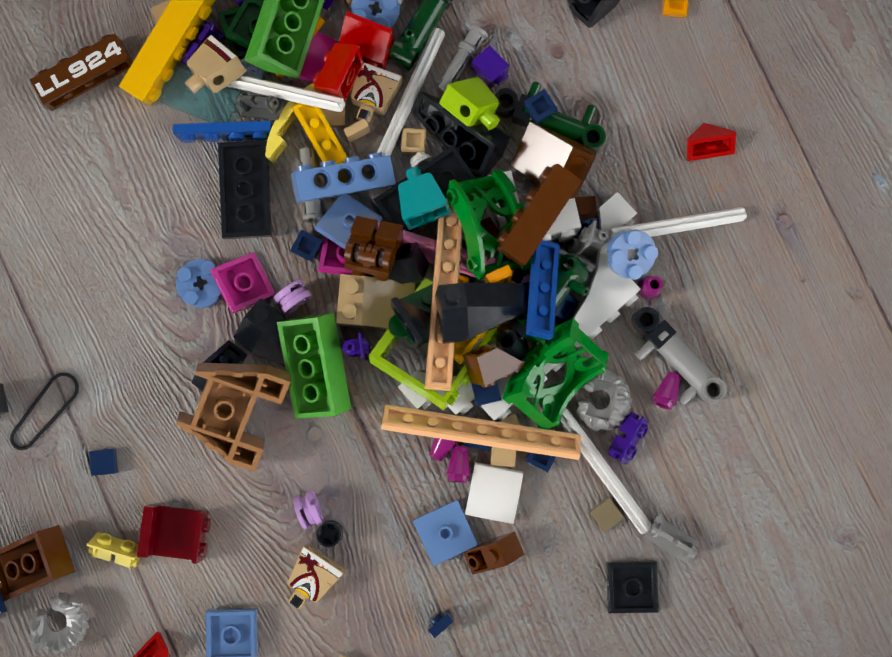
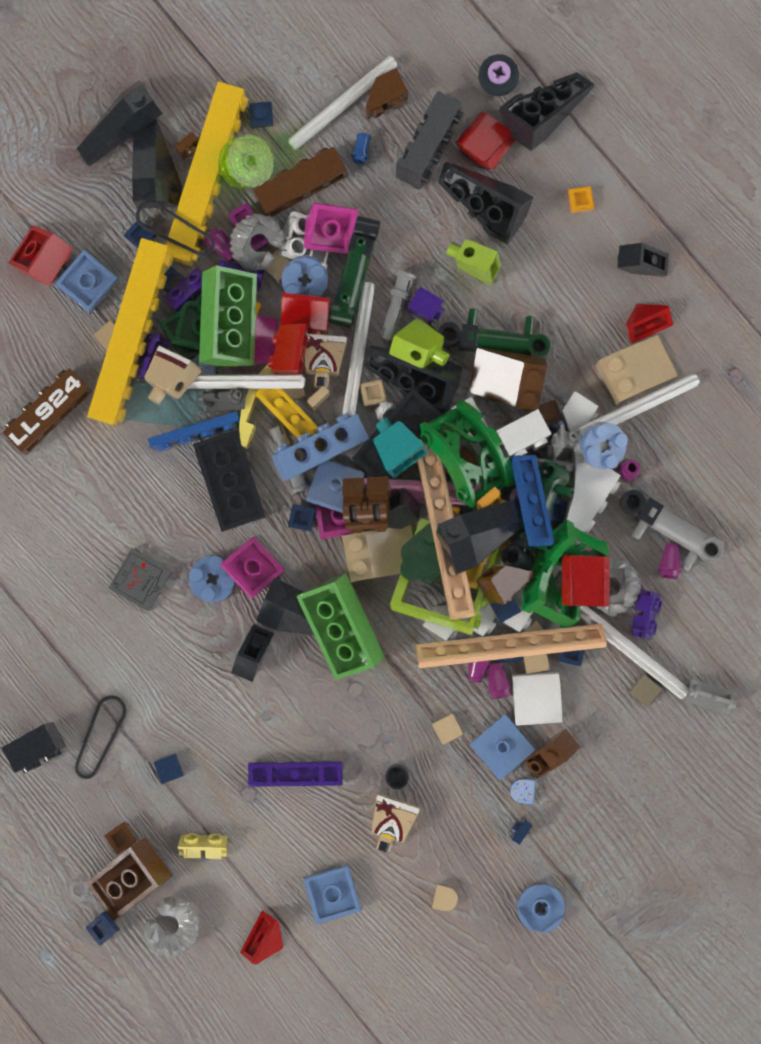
camera: 15 degrees left, 0 degrees up
dark red panel [137,504,211,564] -> none
medium nougat wedge [176,363,291,472] -> none
lavender wheel [273,279,312,315] -> none
lavender wheel [293,490,324,530] -> none
dark purple hinge [343,333,371,361] -> none
black slope [391,297,430,349] -> none
reddish brown brick [496,163,582,266] -> none
dark blue plate [523,89,558,124] -> none
black tile [606,561,659,614] -> none
none -> reddish brown plate [104,821,138,855]
none -> dark grey tile [108,548,172,612]
none -> dark purple plate [248,761,343,787]
none -> tan tile [432,713,463,745]
none -> lime torso [446,239,501,286]
none -> light blue tile [510,779,535,804]
none -> red slope [560,554,610,607]
none -> tan slope [595,335,678,406]
none -> black slope [617,242,669,277]

